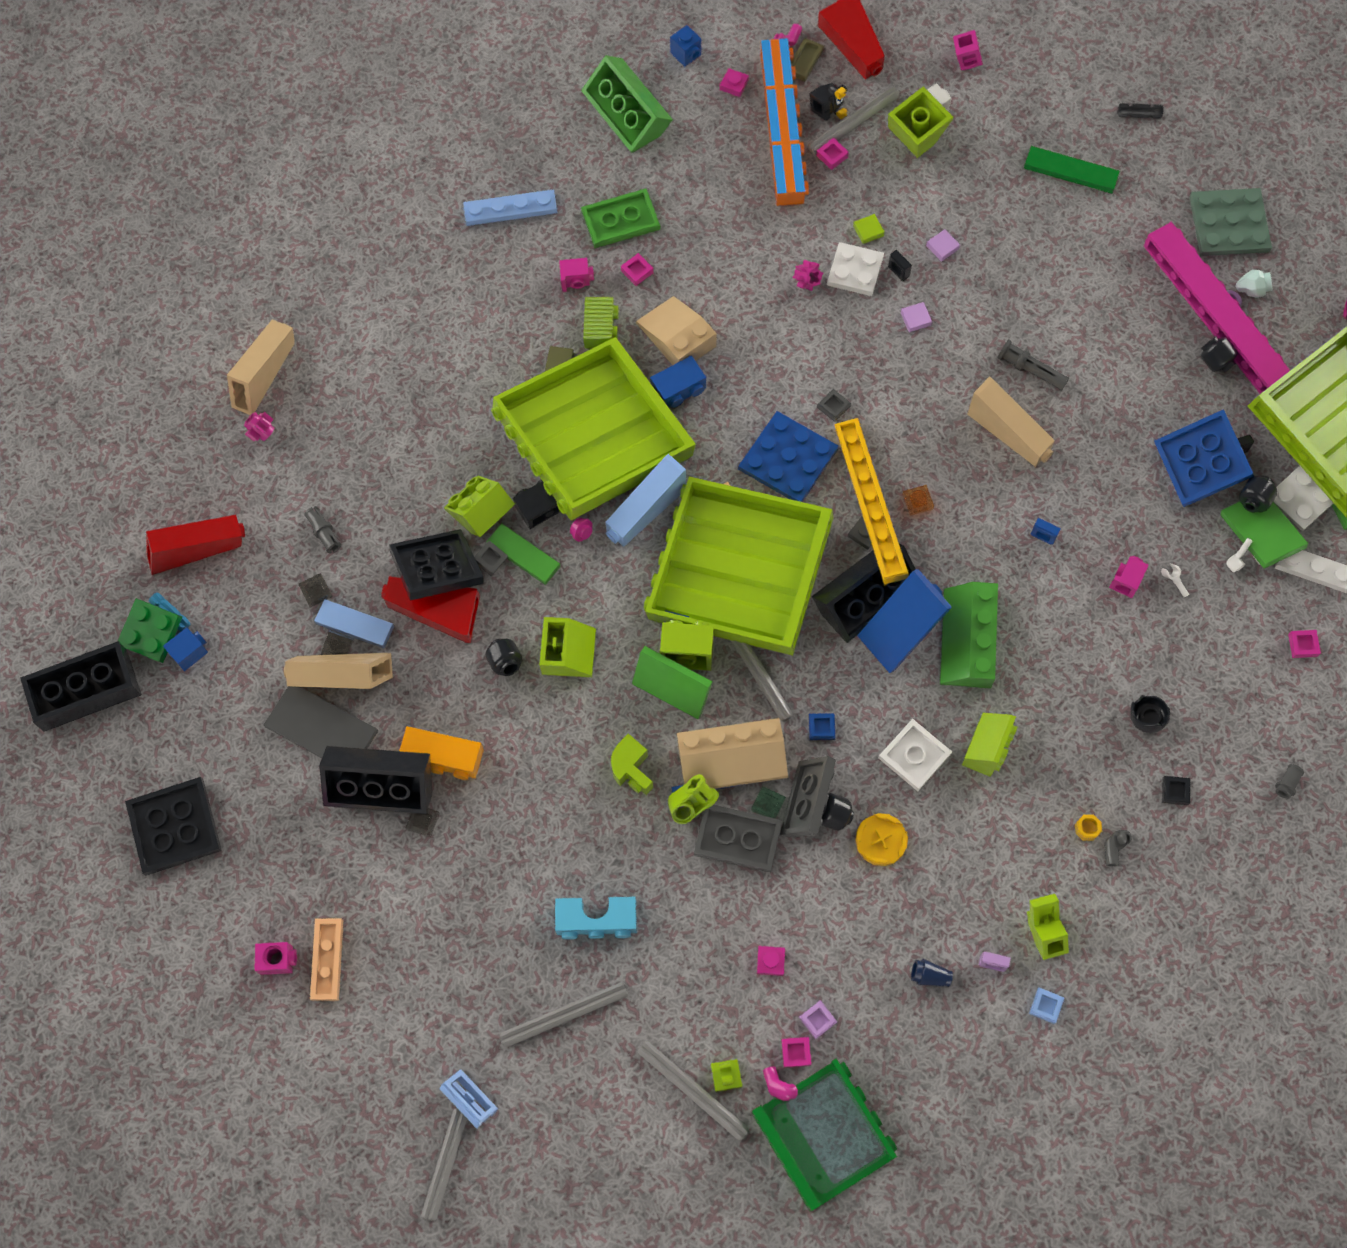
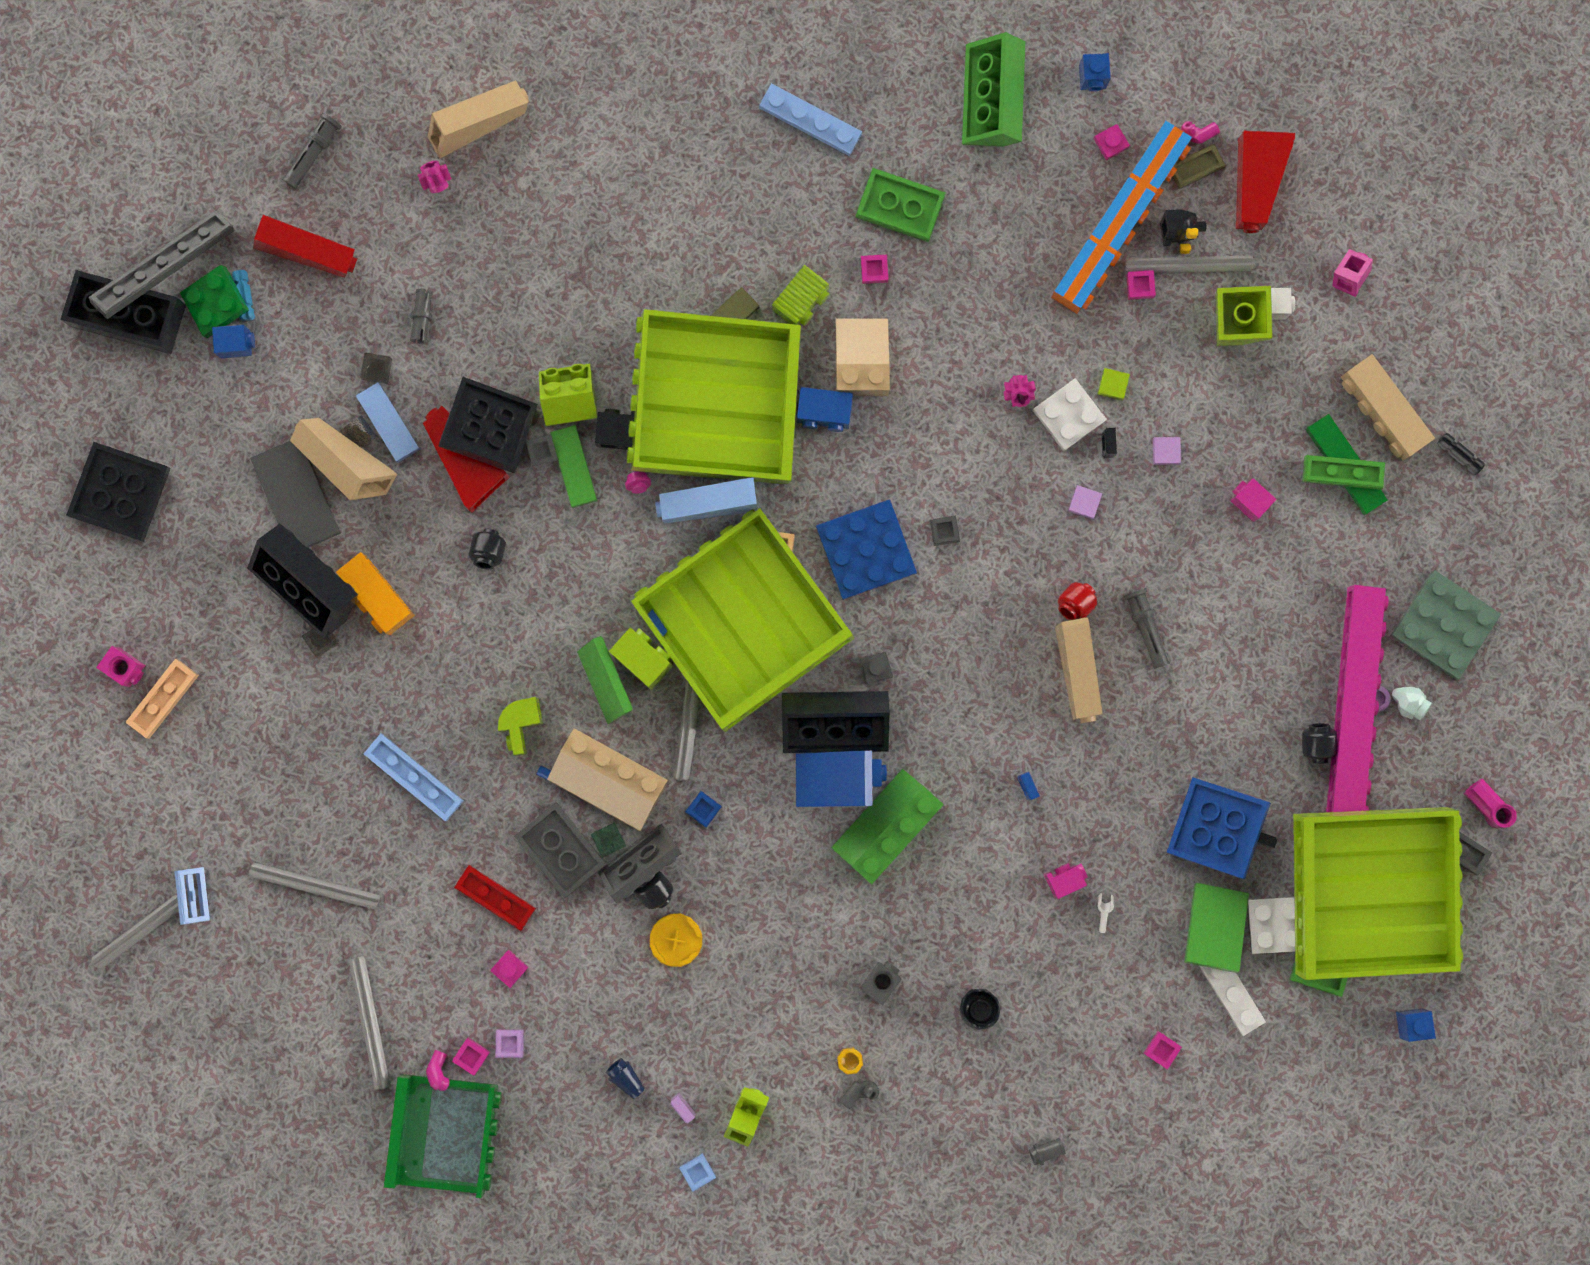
camera: 30 degrees right, 15 degrees up
lime slope [539,617,596,678] -> none
medium azure arch [555,897,637,939] -> none
dark pink brick [559,258,594,292] -> none
lime piece [668,774,719,824] -> none
lime tile [711,1059,743,1092] -> none
yellow tile [834,418,909,585] -> none
white plate [878,719,952,791] -> none
clear orange plate [902,485,934,516] -> none
lime slope [962,713,1018,777] -> none
black tile [1162,776,1190,805] -> none
white hand [1227,538,1253,572] -> none
black head [1239,475,1277,513] -> none
none -> dark grey tile [89,210,234,319]
none -> dark grey pin [282,113,342,189]
none -> light blue plate [364,733,464,821]
none -> red tile [454,865,536,931]
none -> dark grey brick [860,961,902,1005]
none -> red head [1058,582,1097,621]
none -> dark pink brick [1230,478,1277,522]
none -> bright green tile [1302,455,1385,490]
none -> tan brick [1341,354,1435,461]

